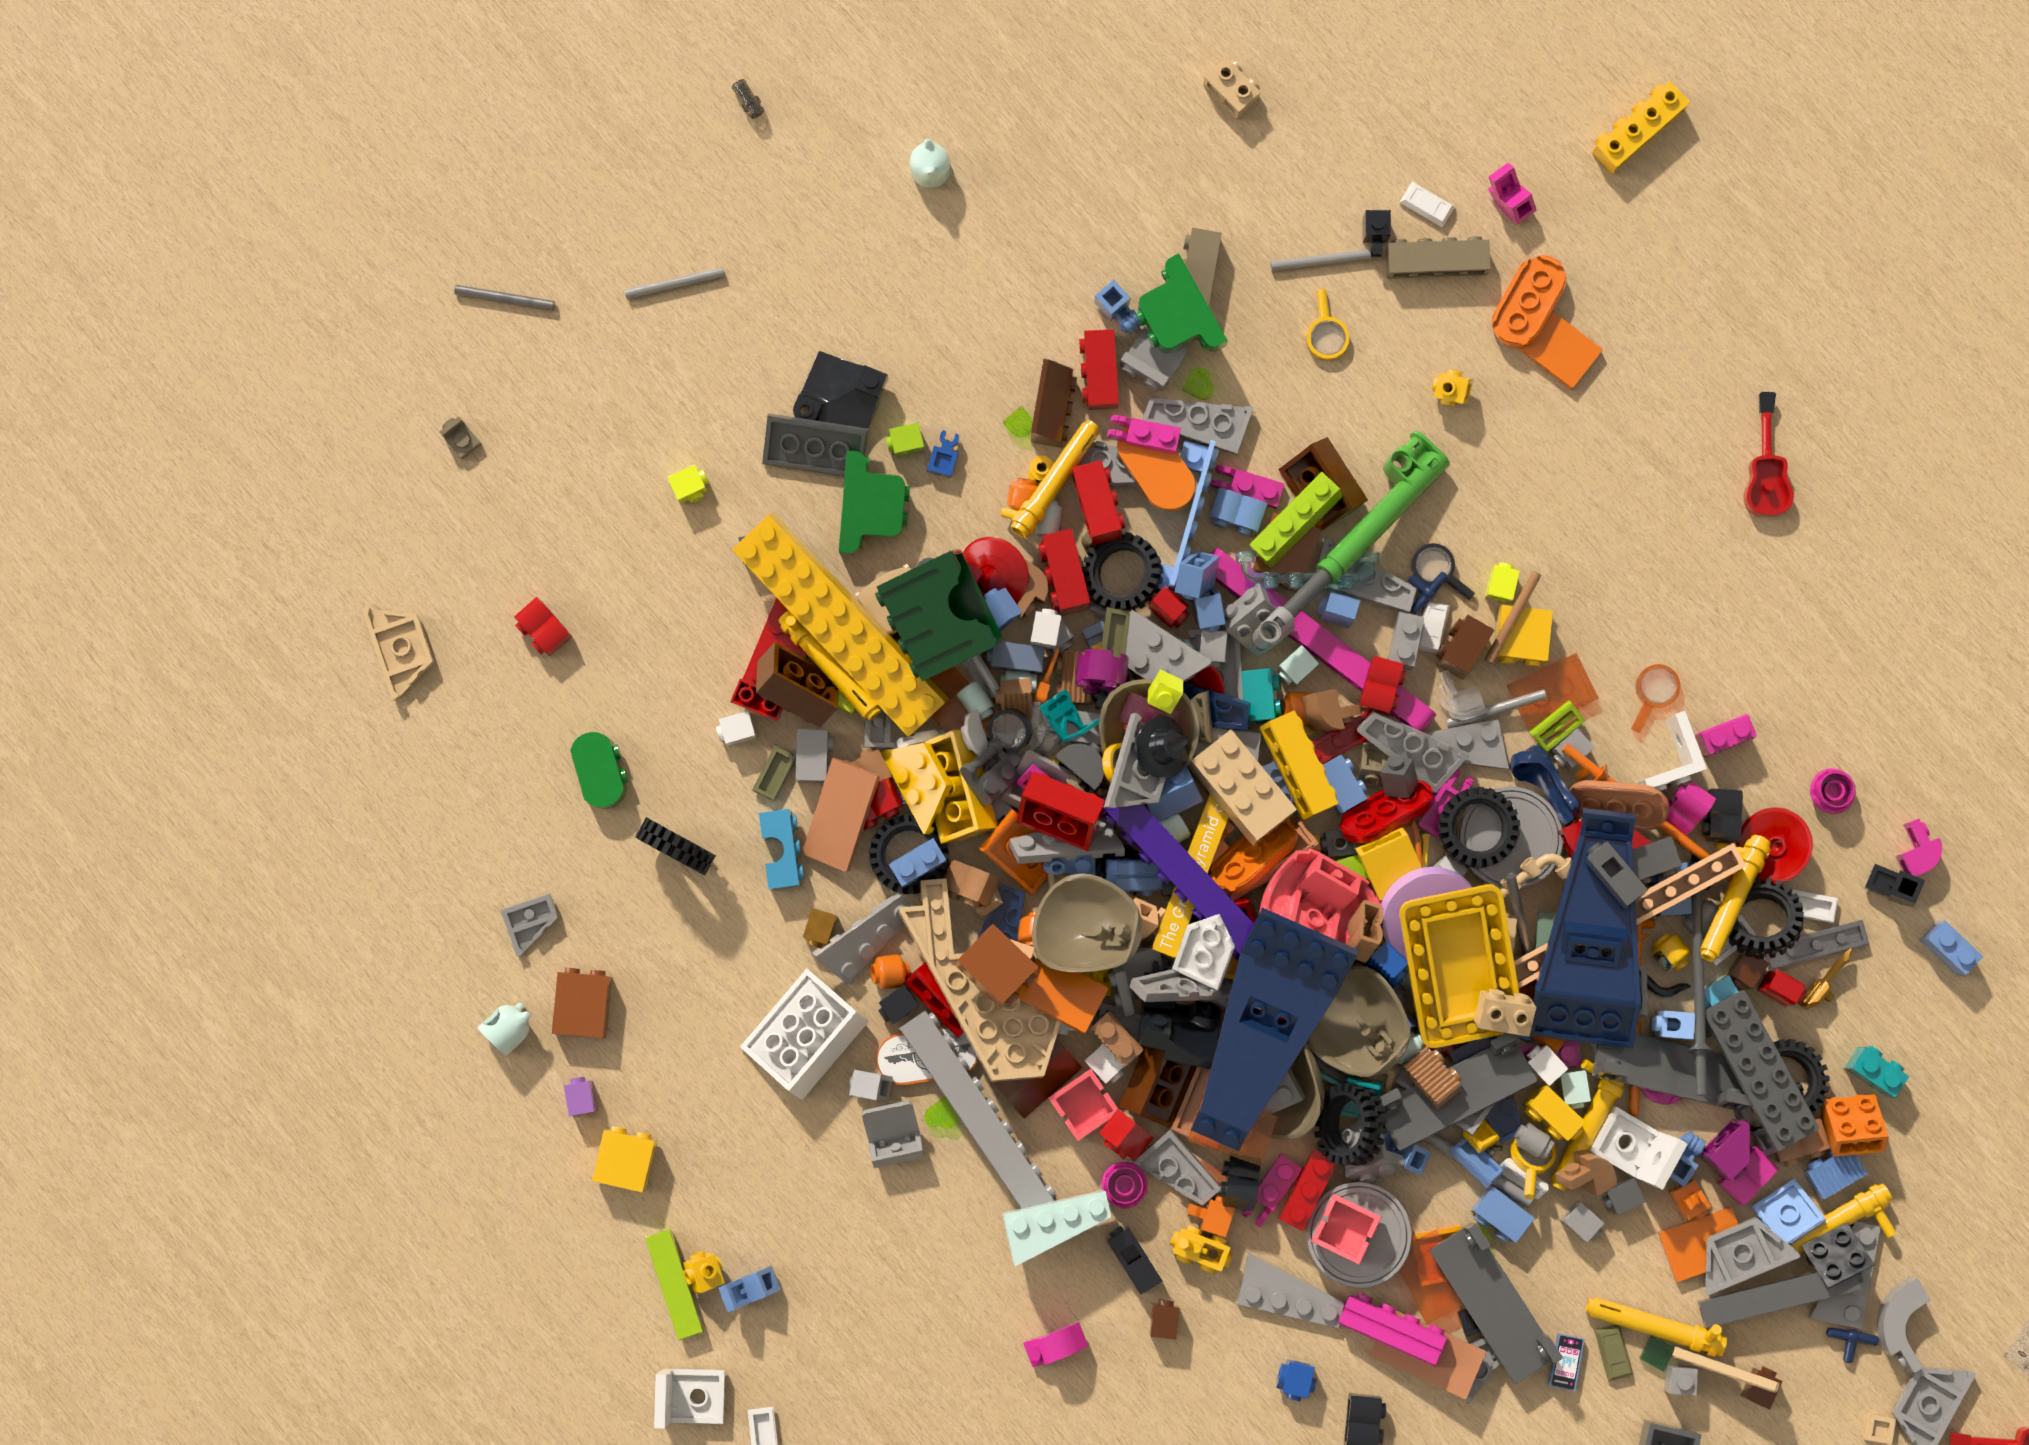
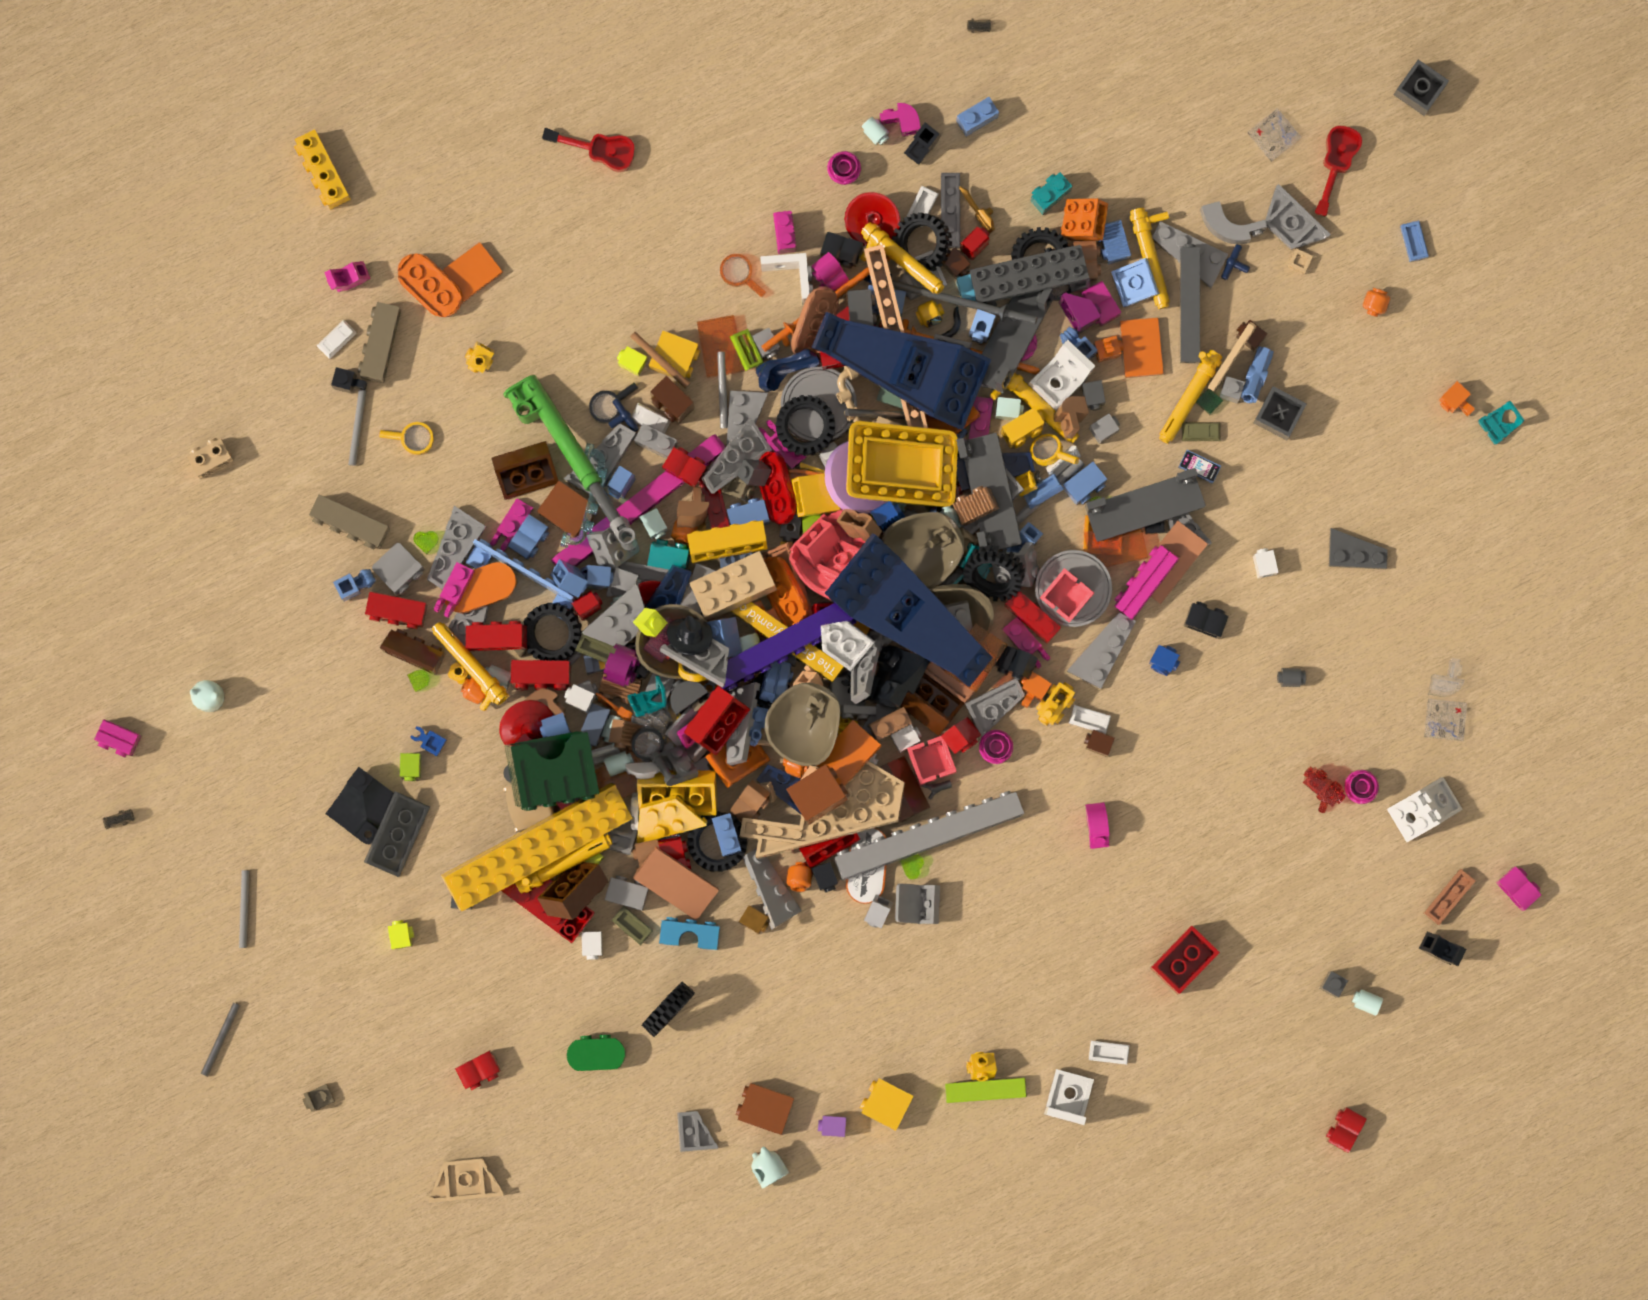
camera: 80 degrees left, 0 degrees up
medium blue brick [718,1266,781,1312] -> none
white slope [740,969,869,1100] -> none
green brick [839,450,910,553] -> none
light aqua wedge [1002,1190,1111,1266] -> none
black brick [1107,1225,1162,1295] -> none
green brick [1135,253,1228,354] -> none
dark tan tile [1191,691,1213,743] -> none
lime brick [1249,472,1343,568] -> none
clear brick [1437,670,1487,723] -> none
tan brick [1474,989,1536,1037] -> none
light grey brick [1514,1123,1555,1159] -> none
white brick [1526,1045,1568,1086] -> none
dark grey brick [1585,841,1648,909] -> none
light grey wing [1705,1217,1801,1296] -> none
hinge [1801,1223,1875,1289] -> none
none -> dark pink brick [94,719,141,758]
none -> light aqua brick [862,117,889,145]
none -> dark grey bar [921,780,952,800]
none -> white tile [1069,705,1111,734]
none -> medium blue piece [1241,346,1274,404]

